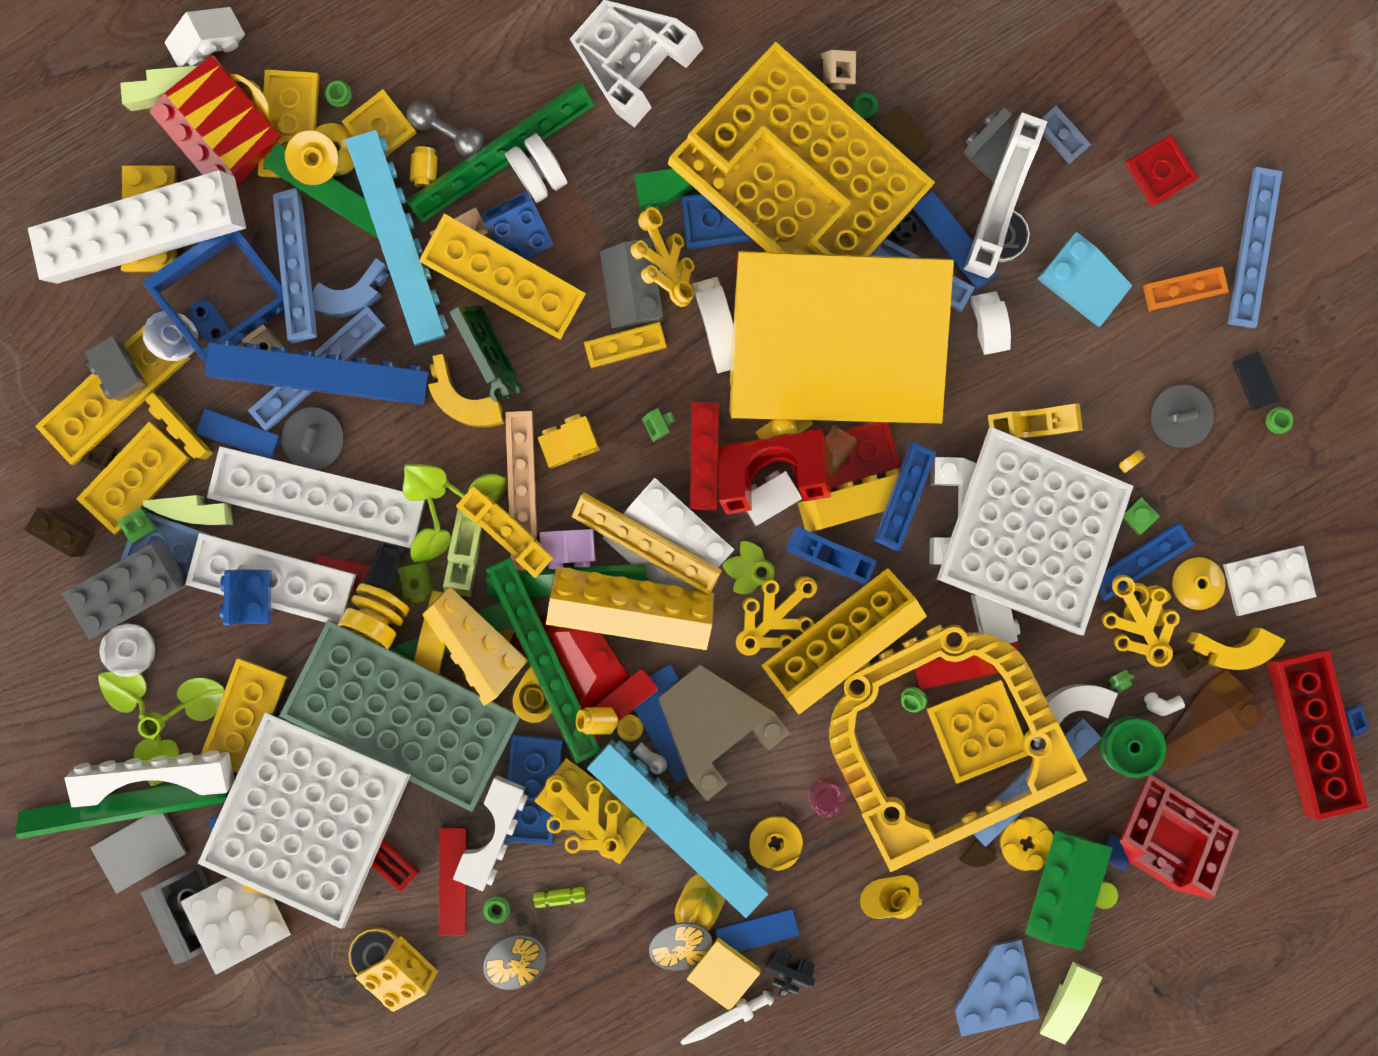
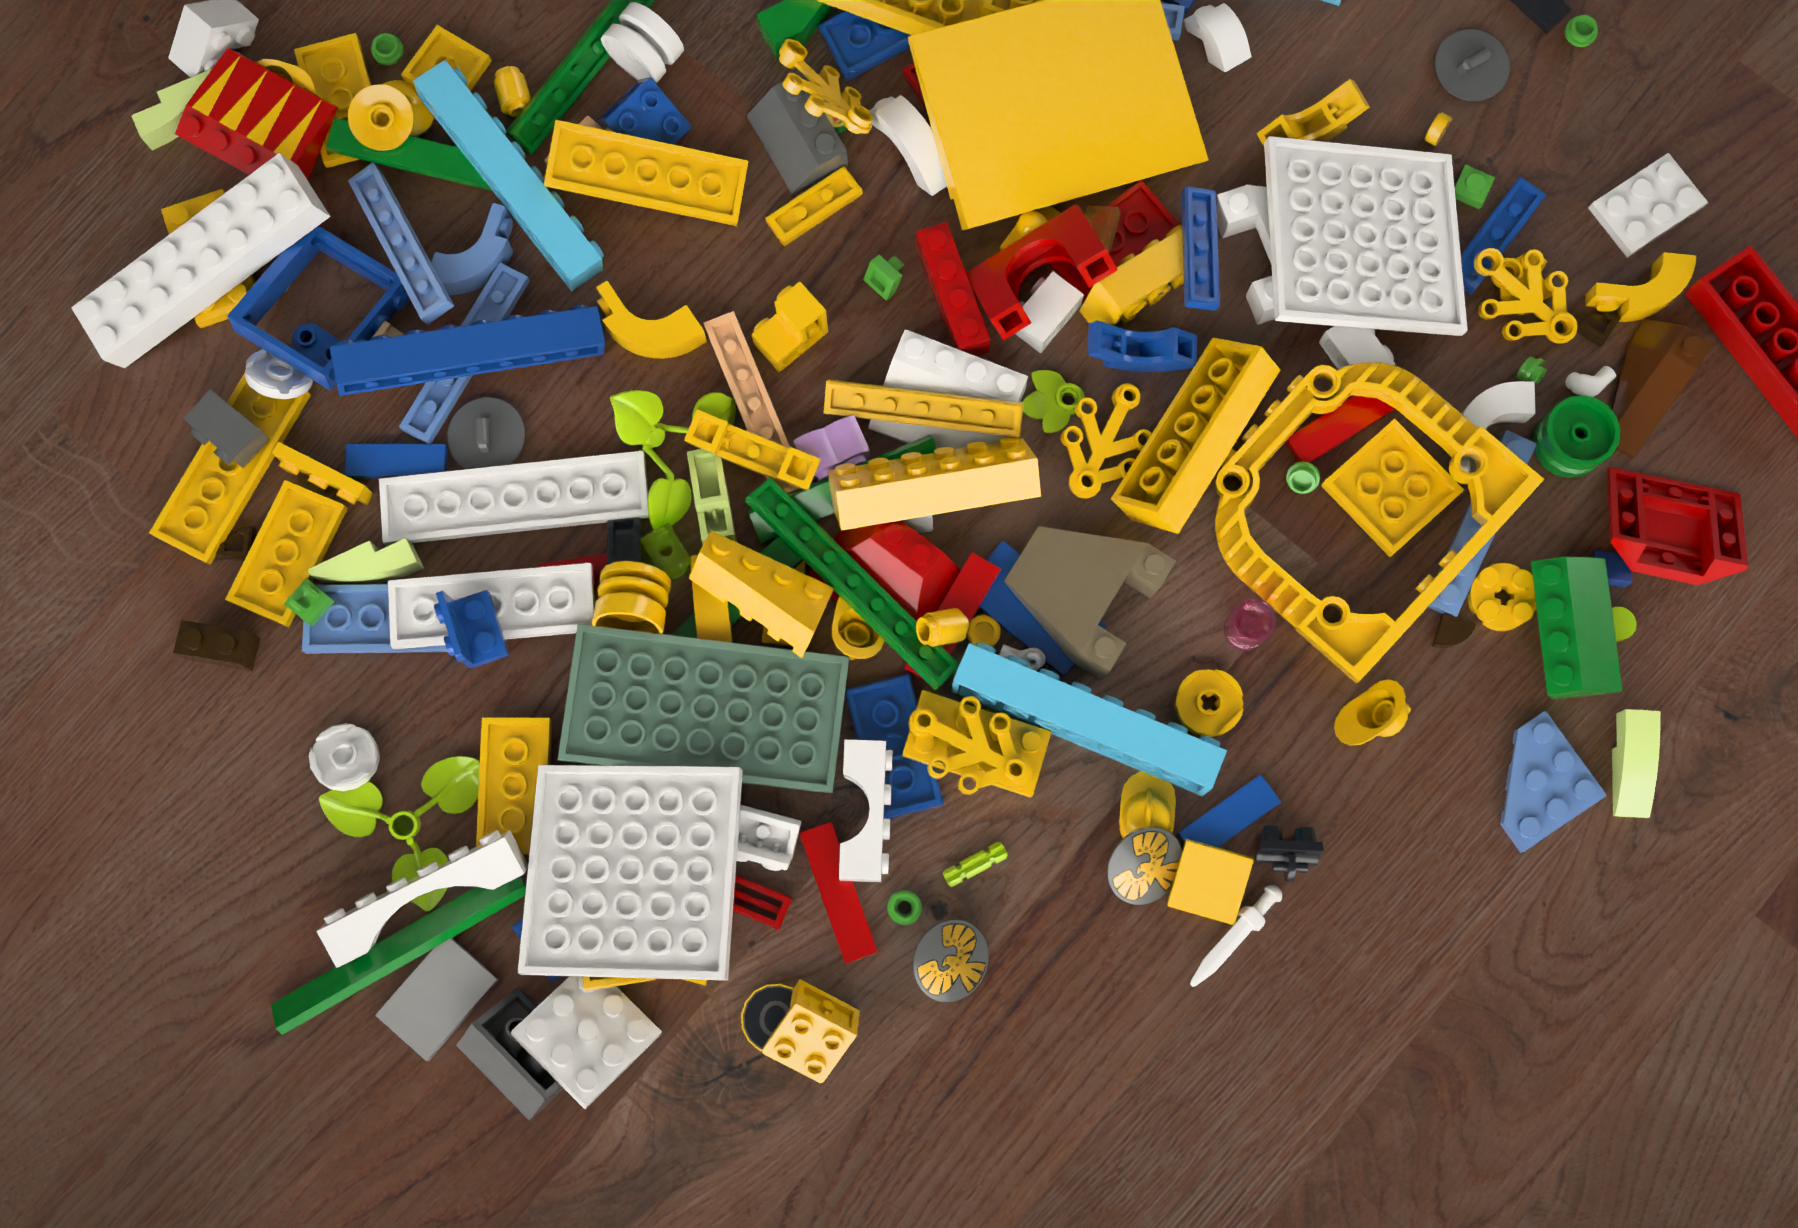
camera: 25 degrees left, 10 degrees down
dark grey brick [62,539,188,640] -> none
flat silver piece [407,100,485,158] -> none
dark green tile [449,306,524,402] -> none
yellow dish [1172,557,1225,610] -> none
none -> white bracket [736,805,802,871]

